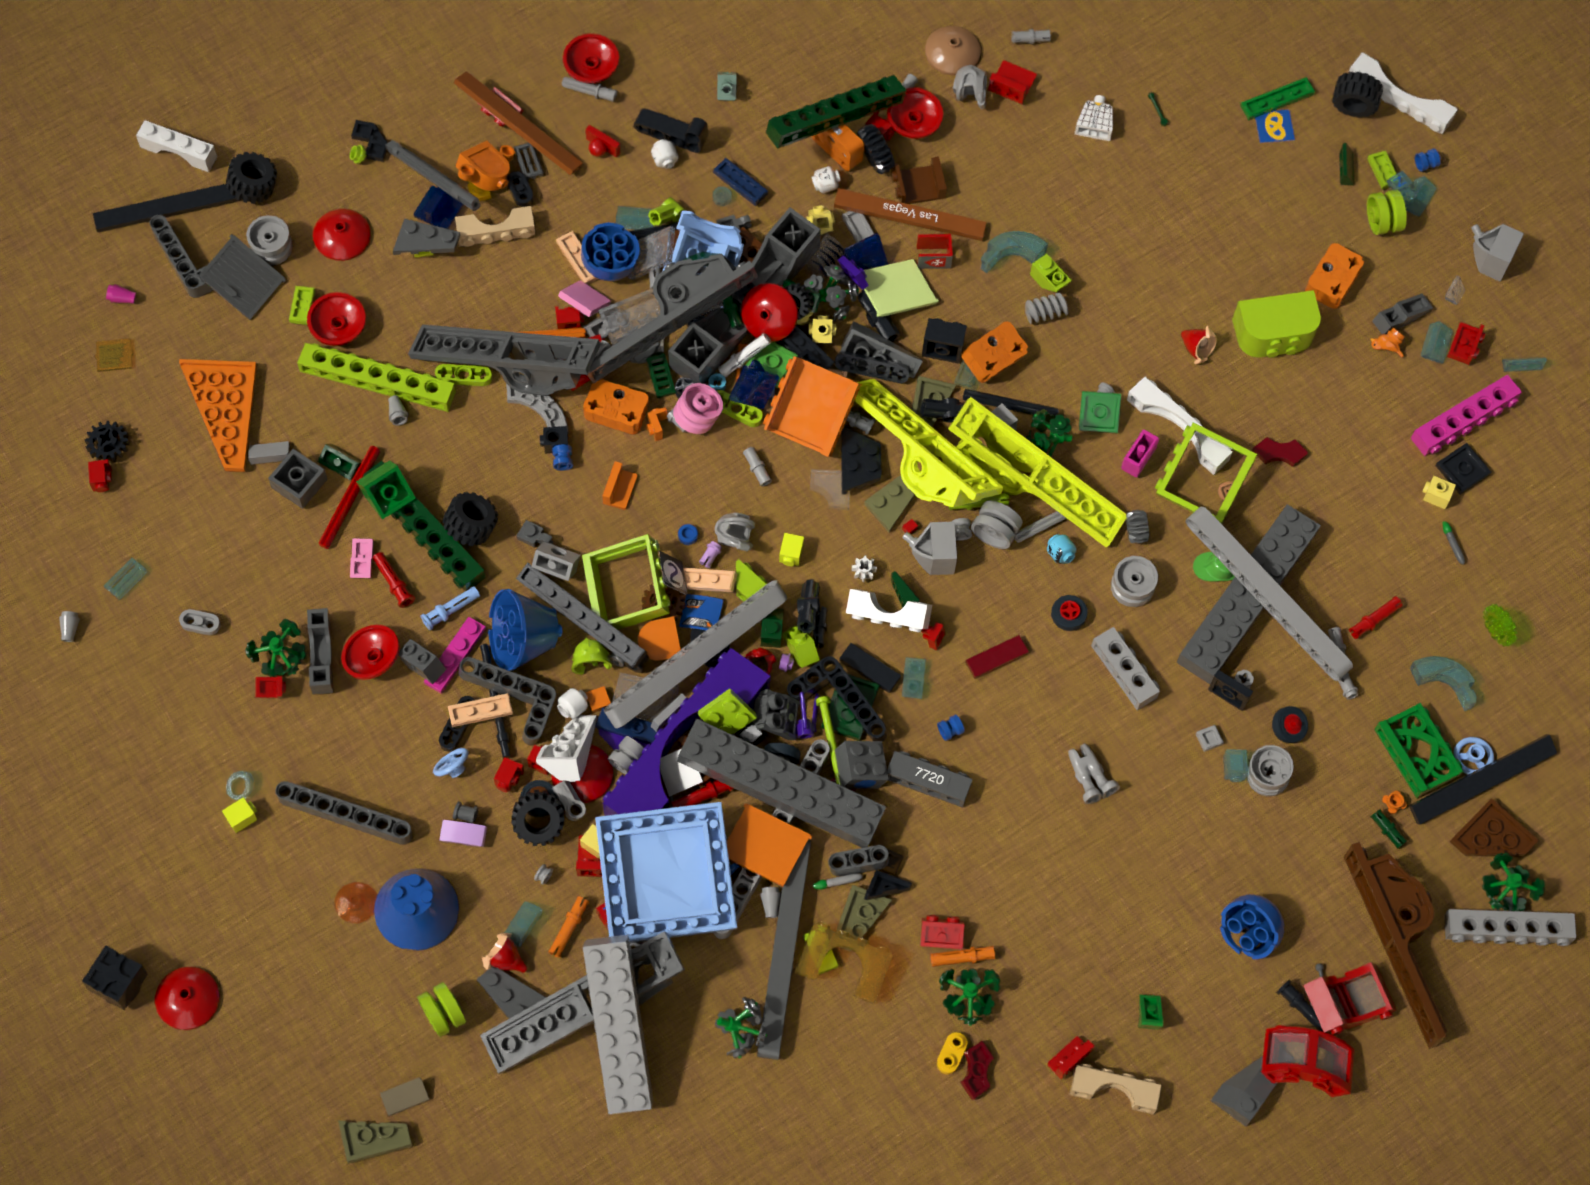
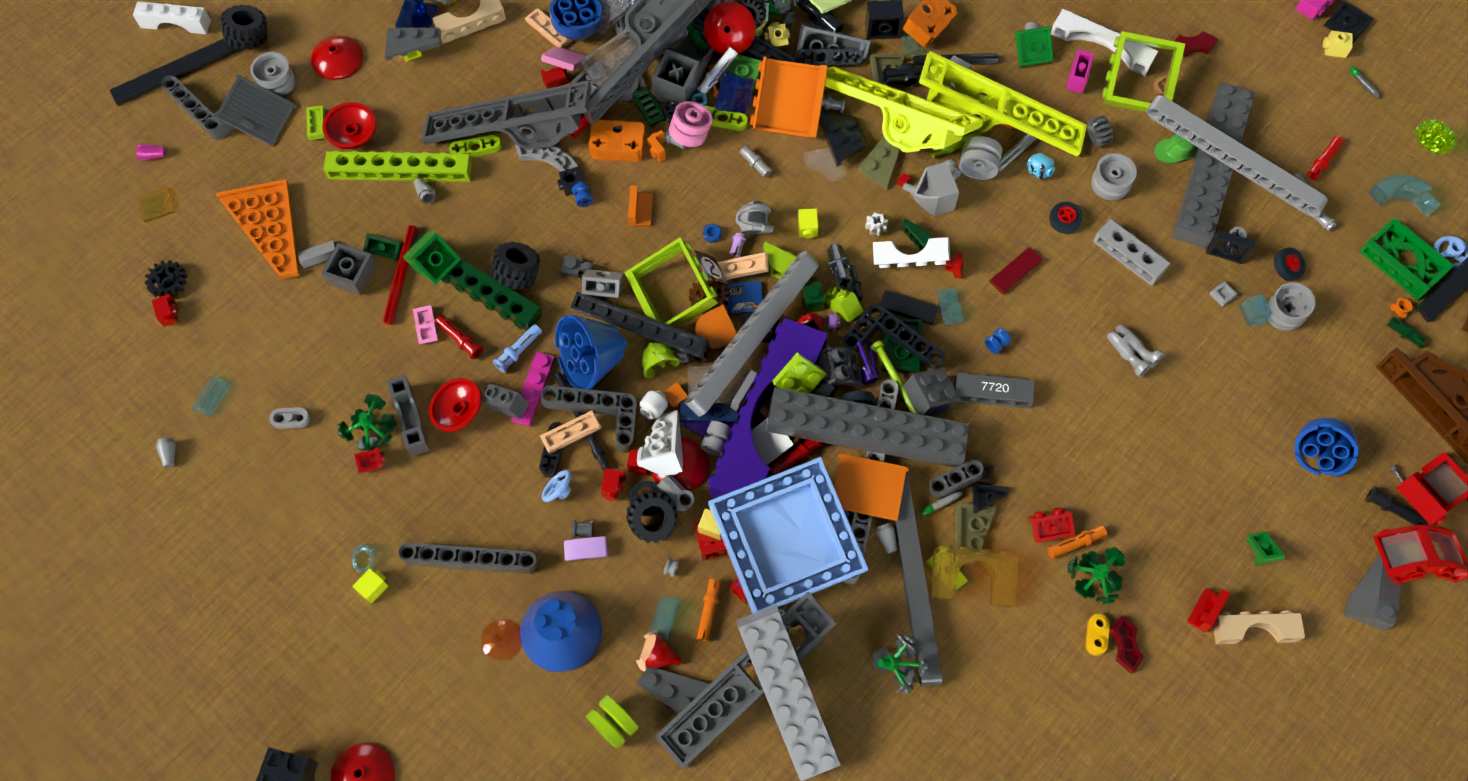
camera: 10 degrees left, 0 degrees up
dark green plant [1026,409,1072,457] -> none

